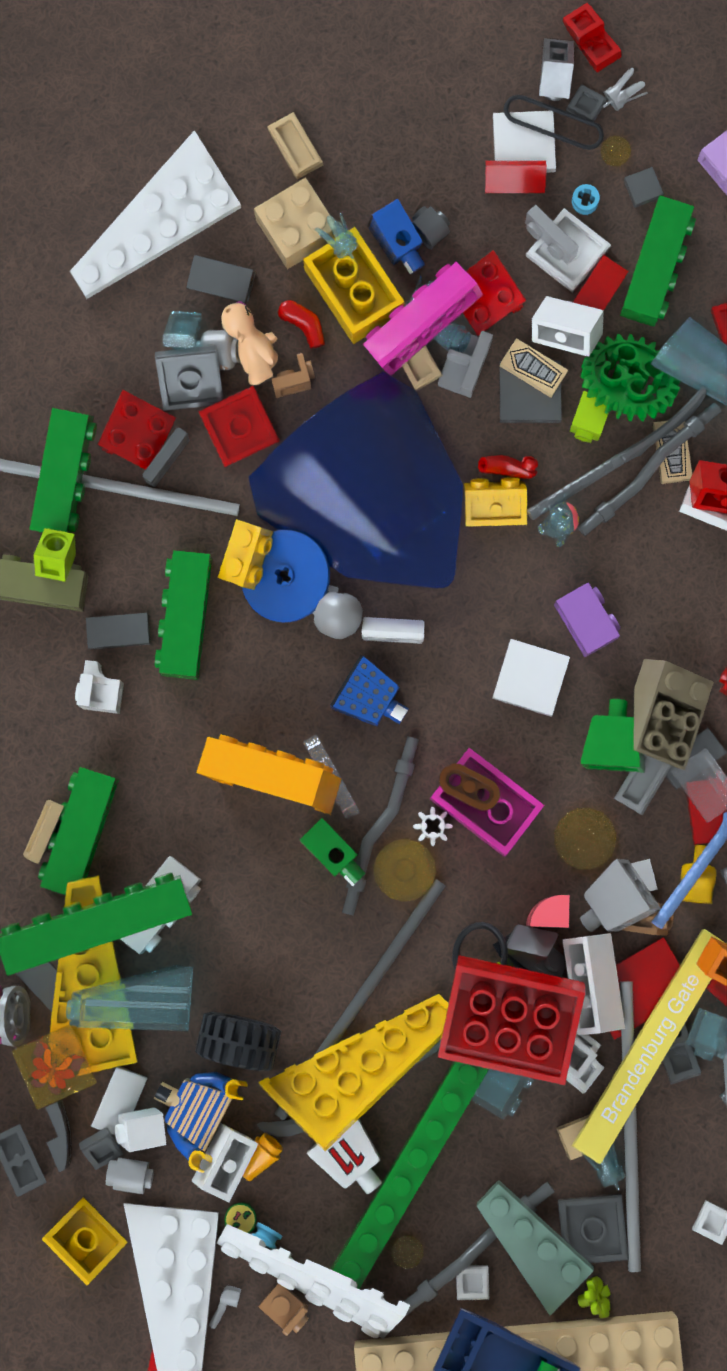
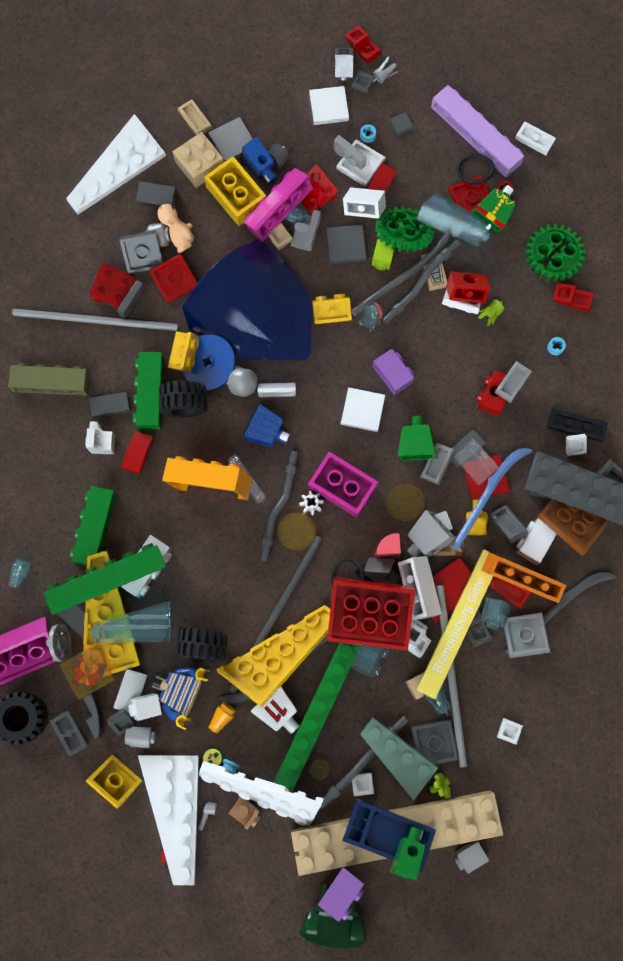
camera: 10 degrees left, 5 degrees down
tan tile [23,799,64,864] -> none
green brick [29,408,97,533] -> none
lime brick [34,528,76,582] -> none
clear light blue plate [163,311,201,350] -> none
white brick [192,1123,258,1202] -> none
medium nougat bracket [272,353,315,398] -> none
red arm [278,300,325,349] -> none
green torso [300,818,366,886] -> none
clear light blue piece [315,212,358,259] -> none
reddish brown plate [439,763,500,811] -> none
red arm [478,455,539,479] -> none
tile [485,161,547,193] -> none
tile [500,338,568,398] -> none
black piece [504,95,604,150] -> none
clear yellow piece [600,136,631,166] -> none
green brick [620,195,696,327] -> none
dark tan slope [634,659,714,771] -> none
none -> red slope [122,432,154,474]
none -> black tyre [159,380,207,418]
none -> light grey tile [208,117,253,162]

